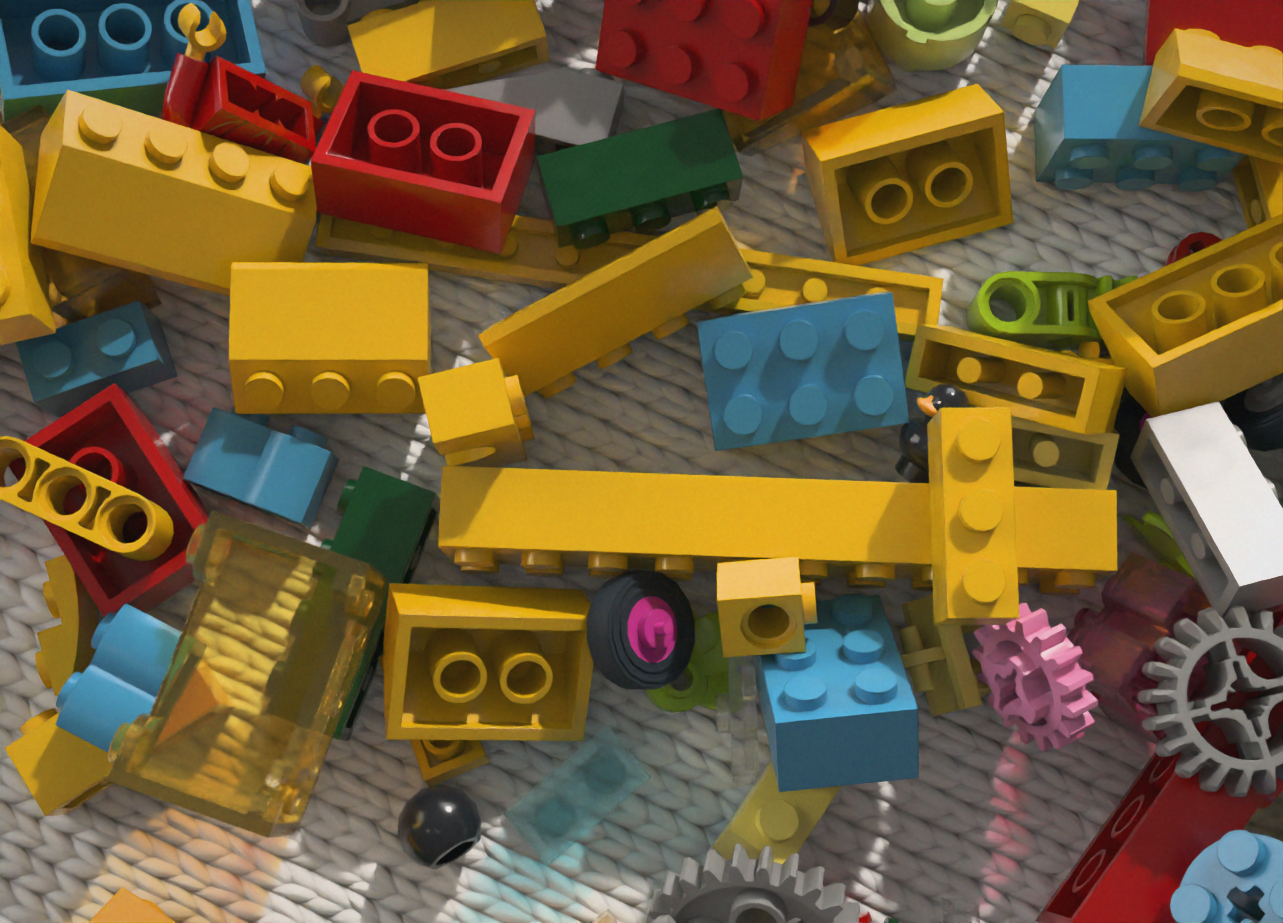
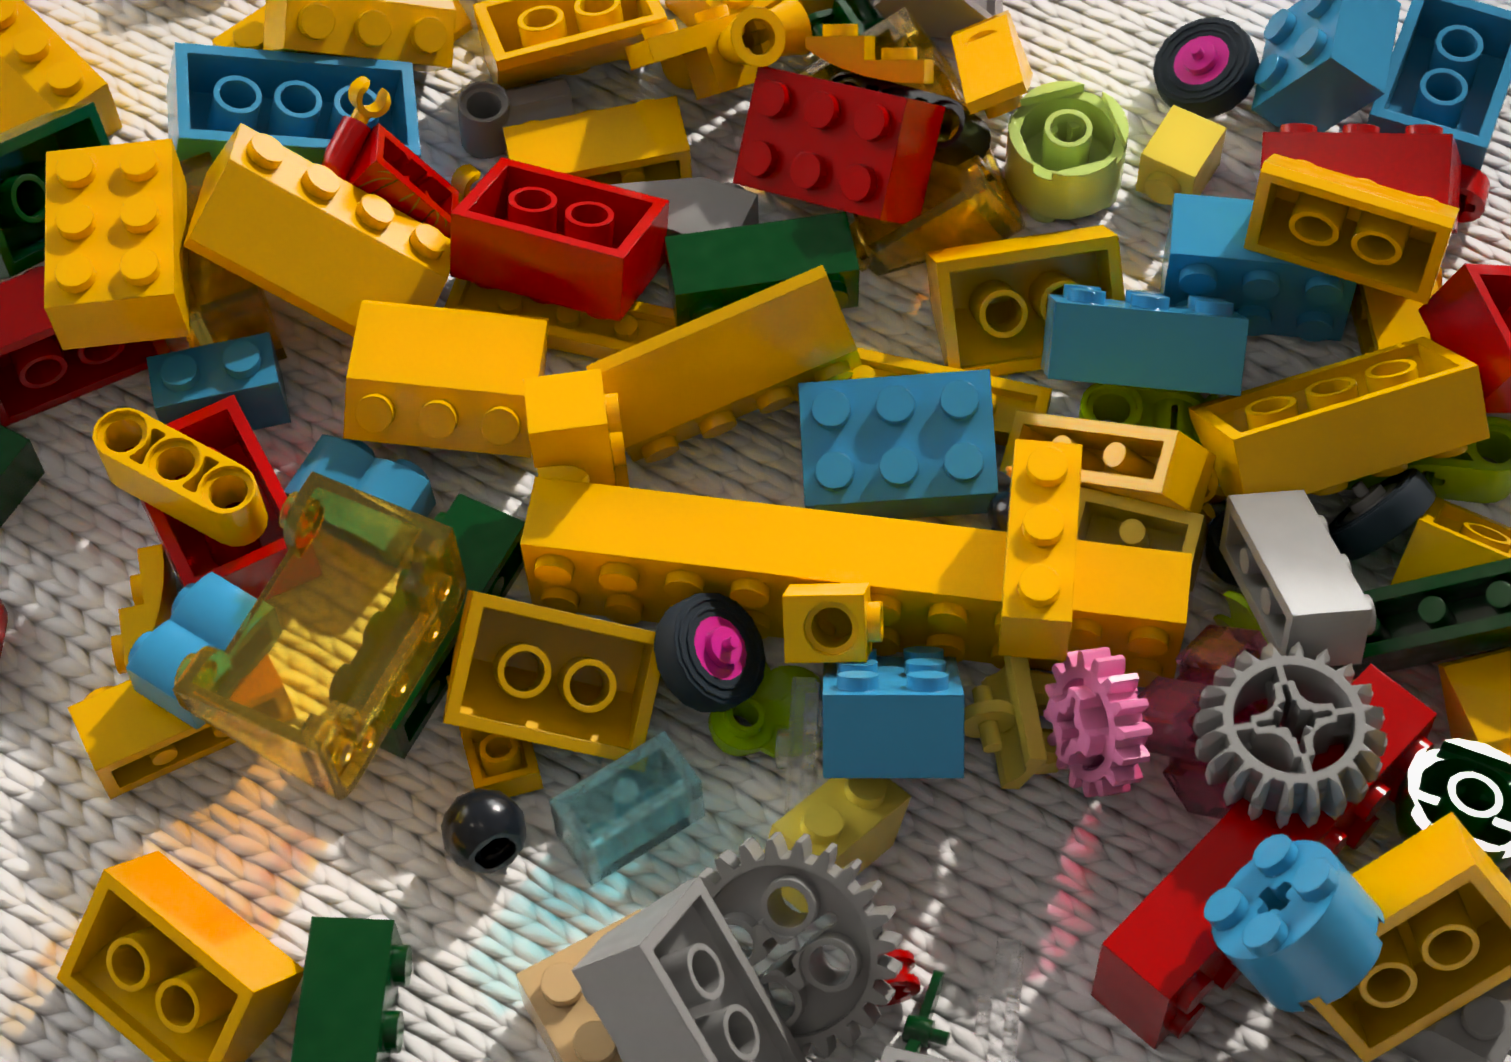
camera: 10 degrees right, 20 degrees down
none -> dark azure brick [1041,284,1249,396]

